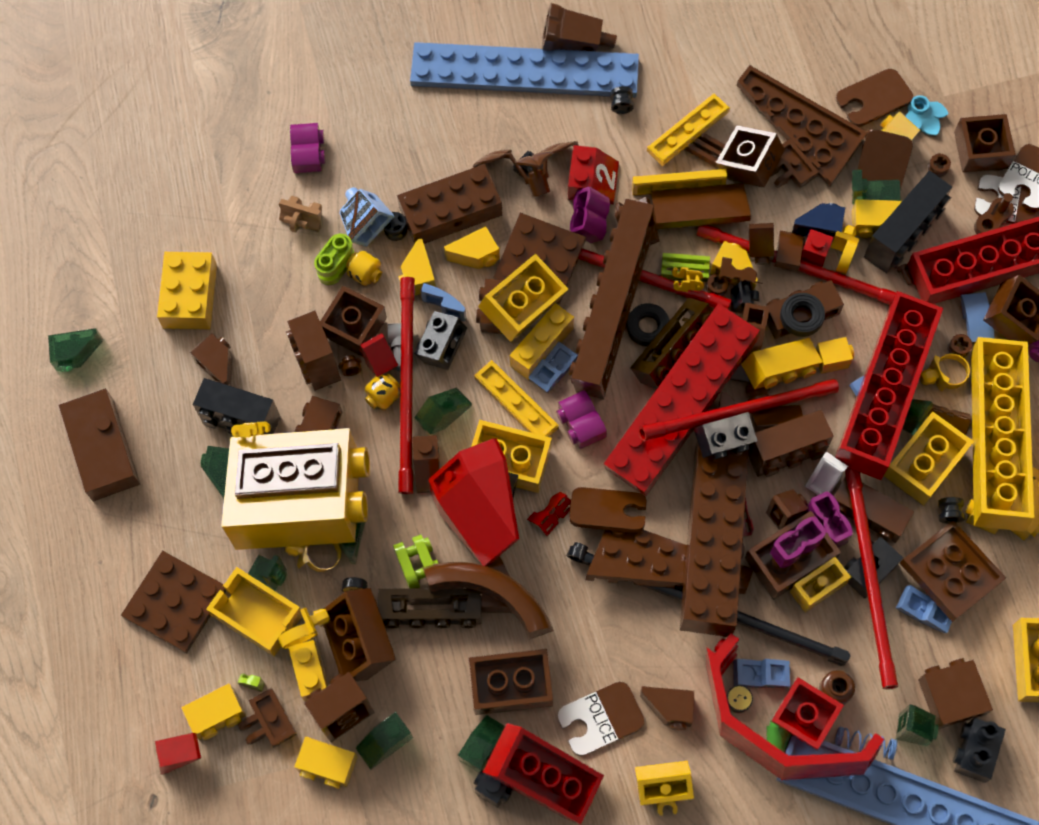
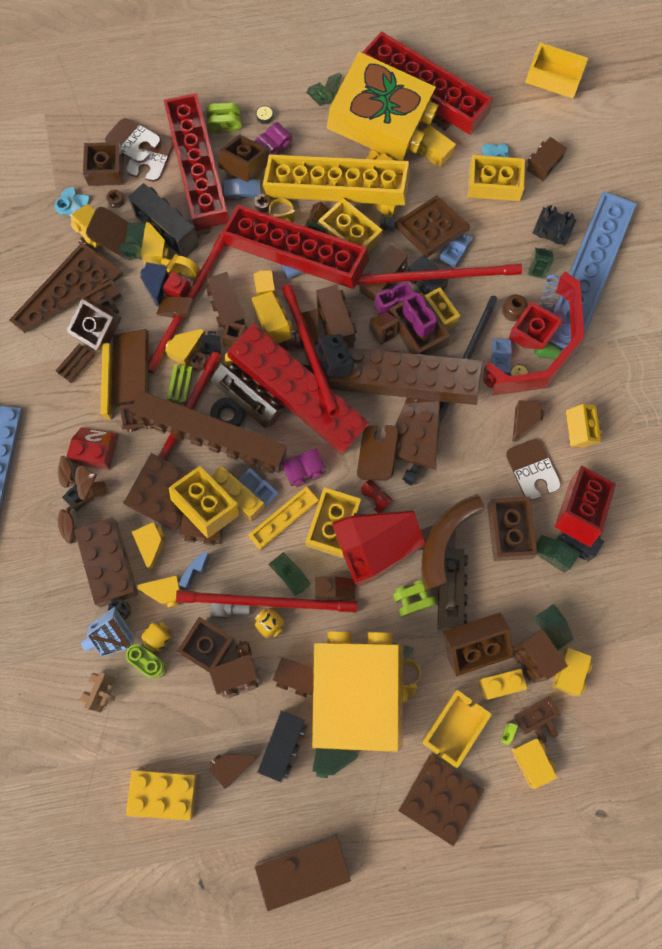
camera: 90 degrees left, 5 degrees up
clear green slope [48,328,103,372] -> none
red slope [155,733,201,775] -> none
yellow piece [231,422,271,438] -> none
tile [234,443,340,499] -> none
clear green bracket [248,554,287,591] -> none
yellow piece [278,608,330,649] -> none
magenta brick [290,123,326,173] -> none
black tile [342,577,368,592] -> none
red slope [361,333,398,377] -> none
black brick [414,311,467,370] -> none
magenta brick [570,187,610,244] -> none
black wheel [610,86,634,114] -> none
yellow tile [647,93,730,166] -> none
yellow piece [672,267,704,292] -> none
reddish brown piece [719,257,763,284] -> none
reddish brown slope [748,223,774,265] -> none
black tyre [780,293,825,337] -> none
white tile [805,452,848,495] -> none
reddish brown piece [836,69,913,127] -> none
reddish brown piece [918,658,993,730] -> none
reddish brown piece [974,193,1014,234] -> none

